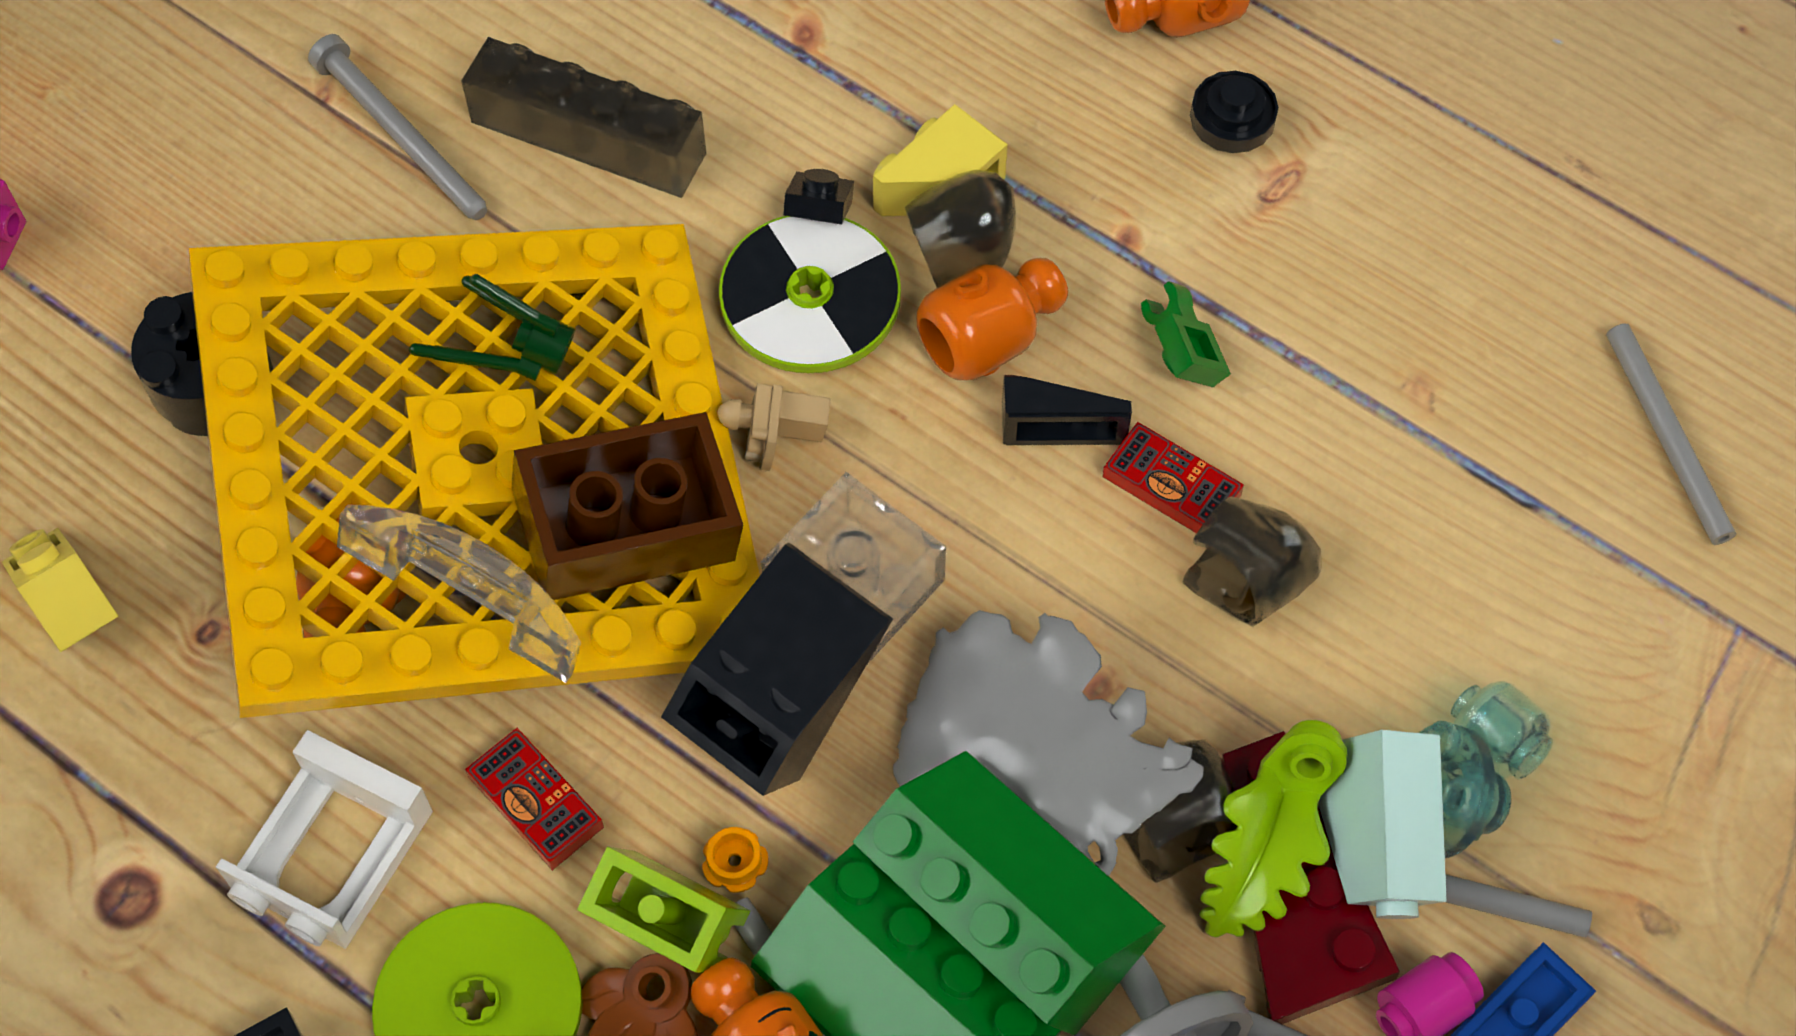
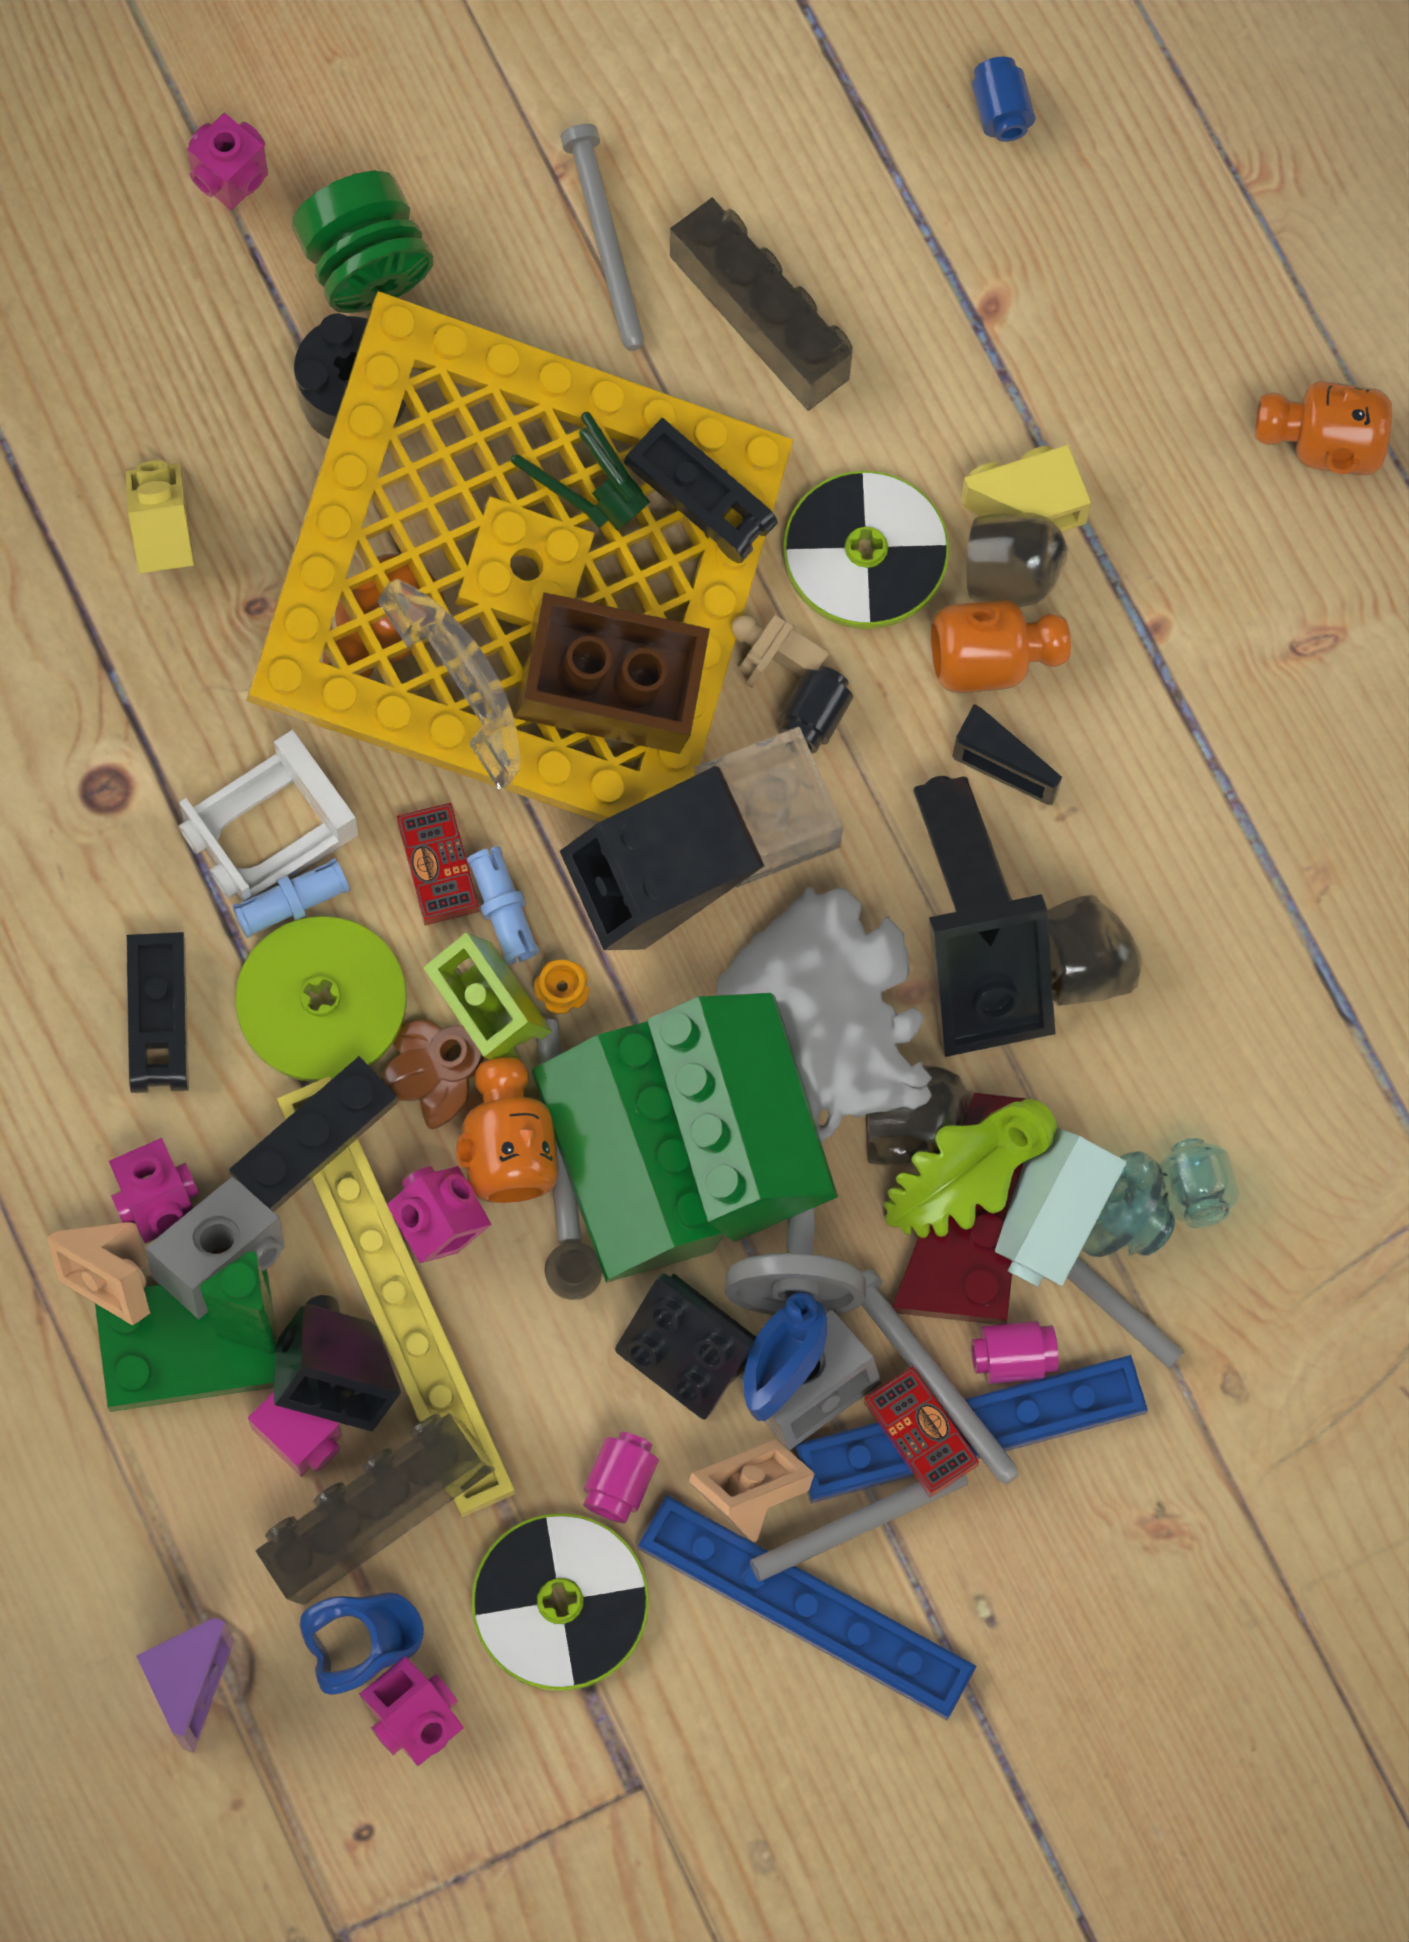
camera: 25 degrees right, 10 degrees up
black plate [783,169,854,225] -> none
tile [1102,422,1244,541] -> none
green plate [1141,281,1231,387] -> none
black plate [1190,70,1279,153] -> none
none -> light blue pin [232,858,350,938]
none -> green wheel [292,170,434,313]
none -> light blue pin [467,847,540,965]
none -> black plate [624,417,778,563]
none -> black brick [778,666,853,753]
none -> black piece [913,776,1056,1057]

